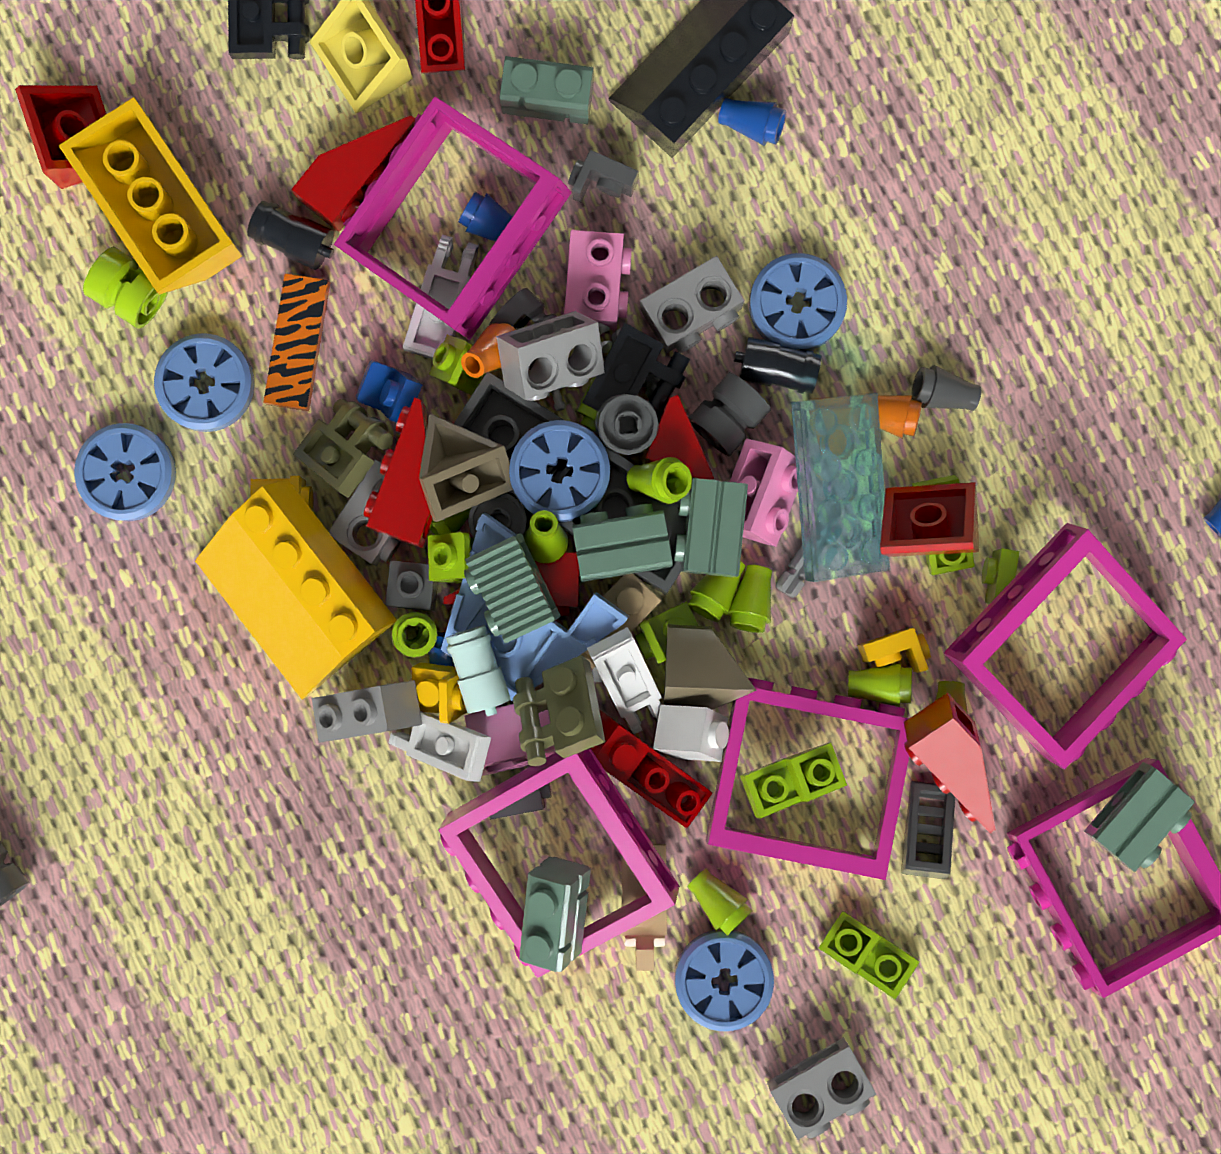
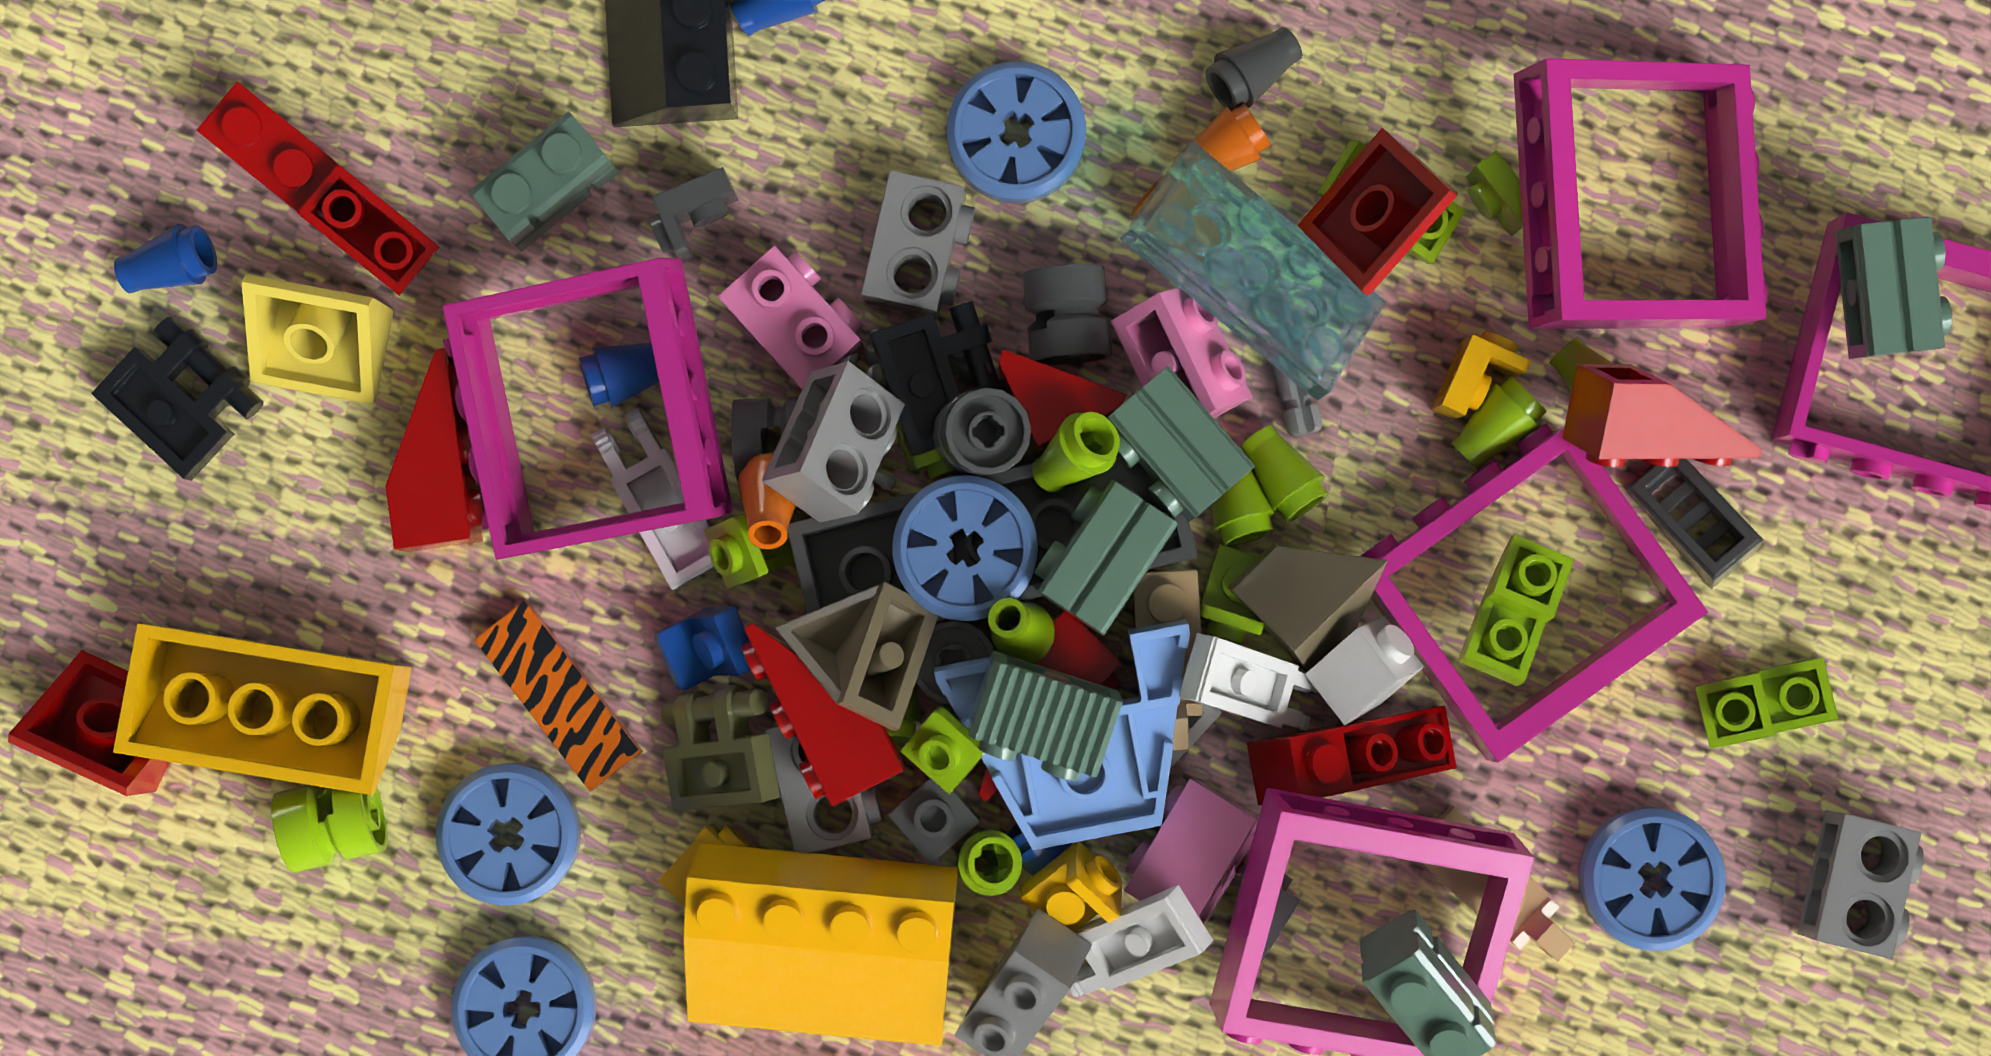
camera: 40 degrees left, 0 degrees up
black piece [247,201,334,270] -> none
light aqua piece [446,625,511,716] -> none
olive plate [513,655,605,767] -> none
lime cone [687,868,753,936] -> none
black piece [734,337,822,394] -> none

